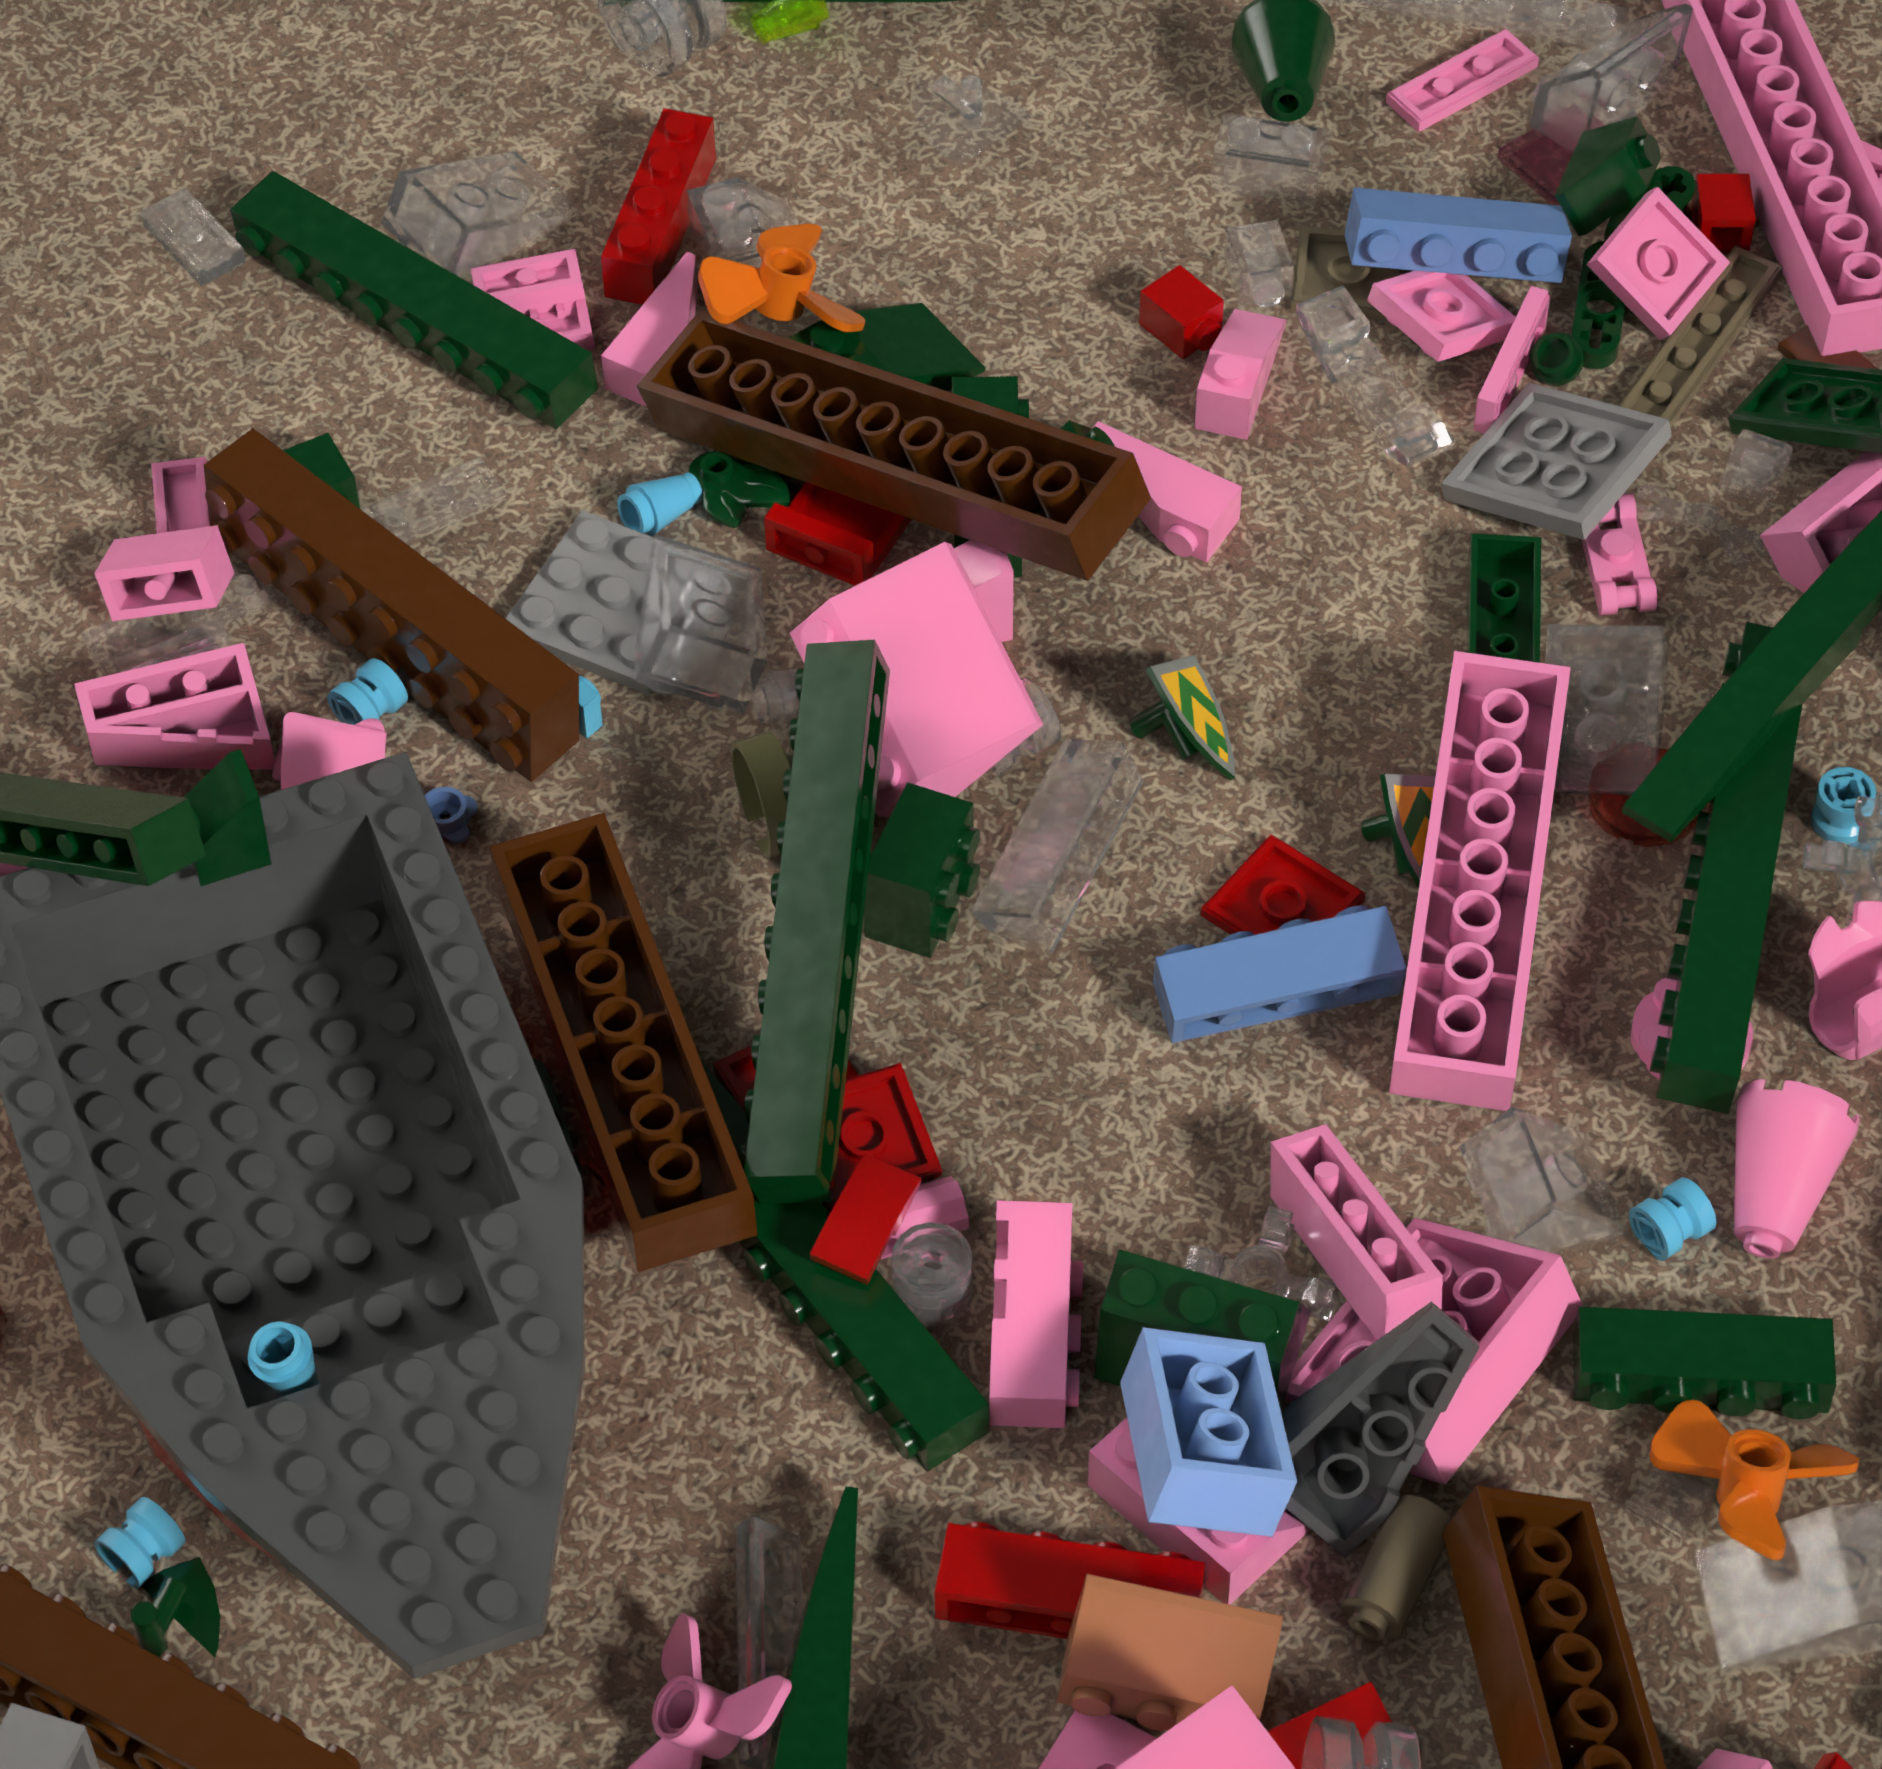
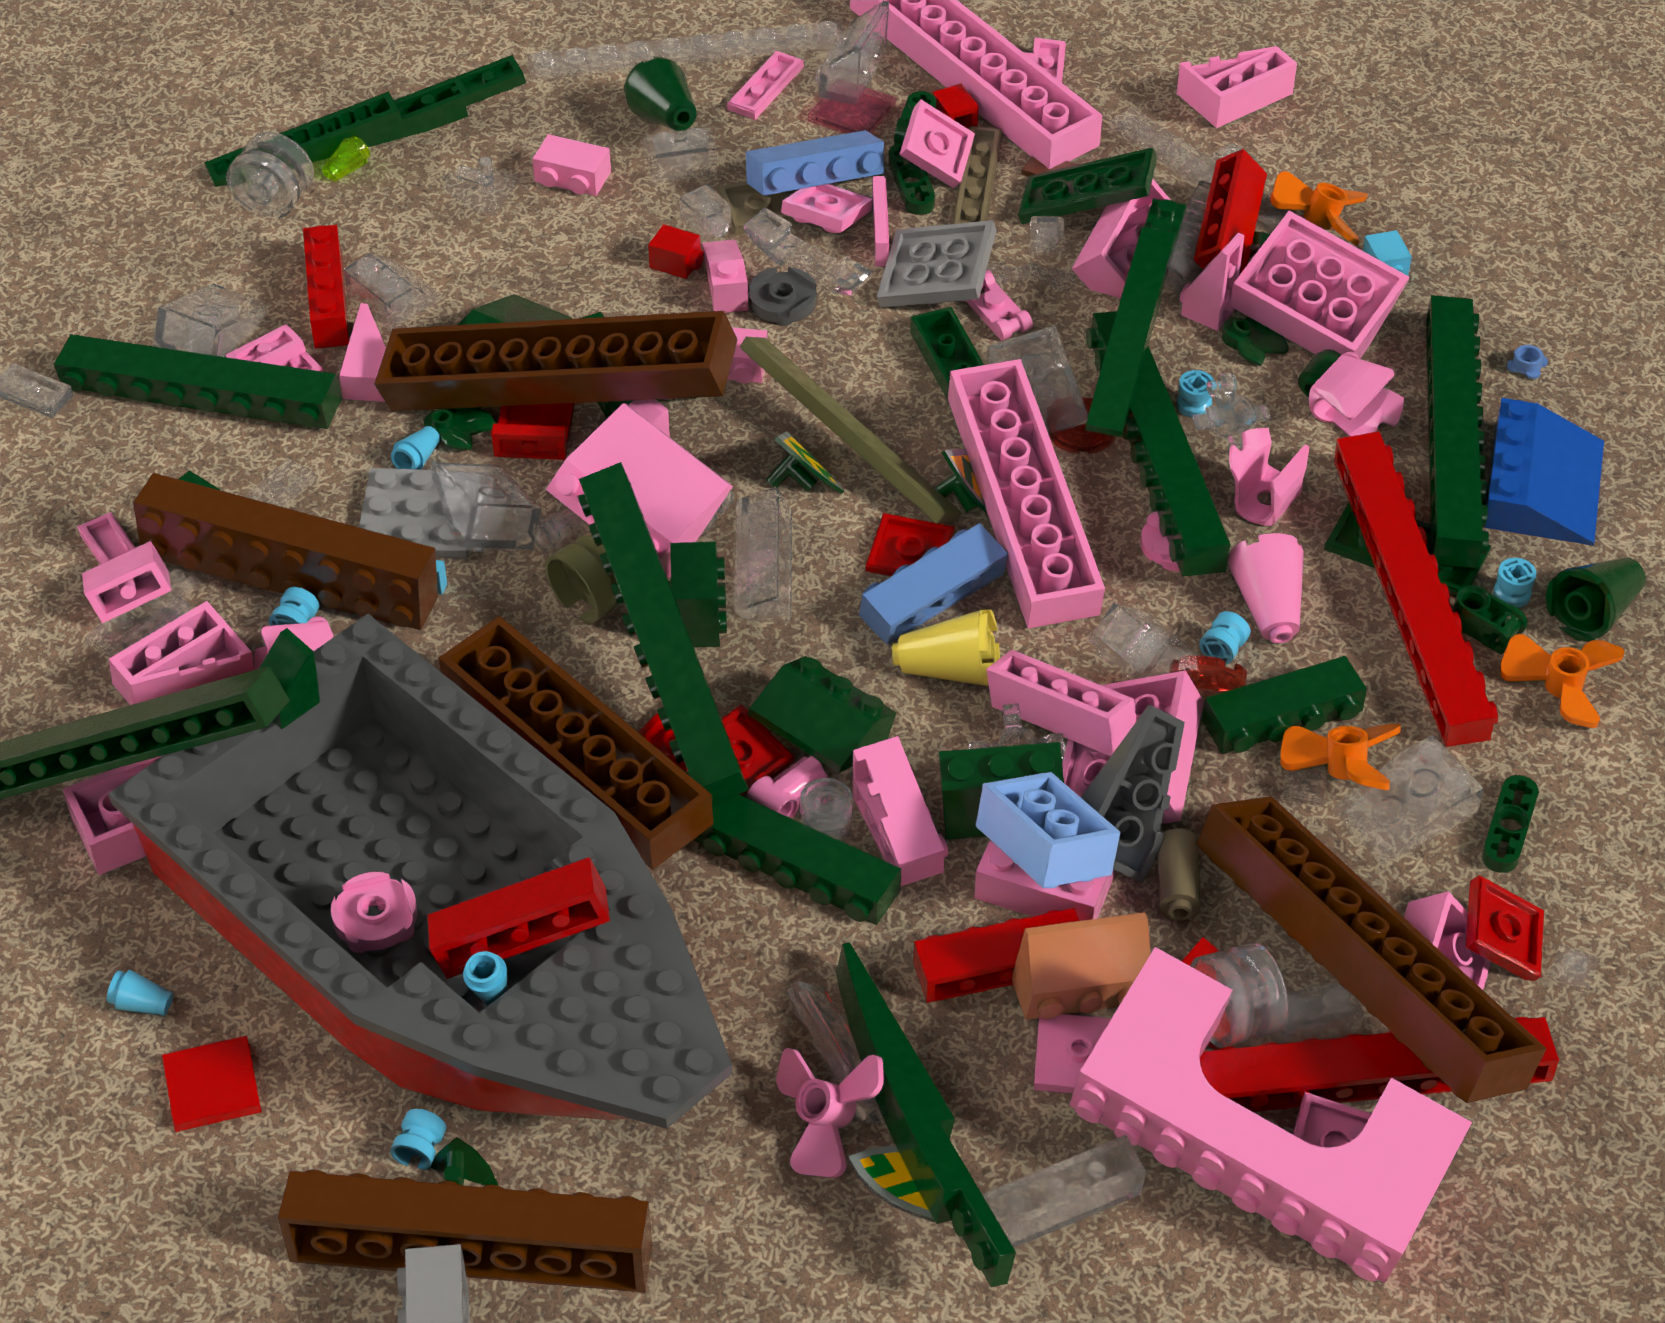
camera: 25 degrees left, 5 degrees down
orange piece [698,224,866,333] -> none
red slope [810,1153,922,1285] -> none
dark green plate [1529,333,1584,386] -> none
dark green slope [1555,116,1661,236] -> none
none -> bright pink plate [331,872,418,953]
none -> red brick [428,857,610,979]
none -> bright pink brick [533,134,611,196]
none -> olive tile [740,336,962,524]
none -> dark green slope [747,656,897,773]
none -> dark grey plate [748,267,817,326]
none -> light yellow cone [892,609,1000,686]
none -> clear red tile [1169,655,1247,692]

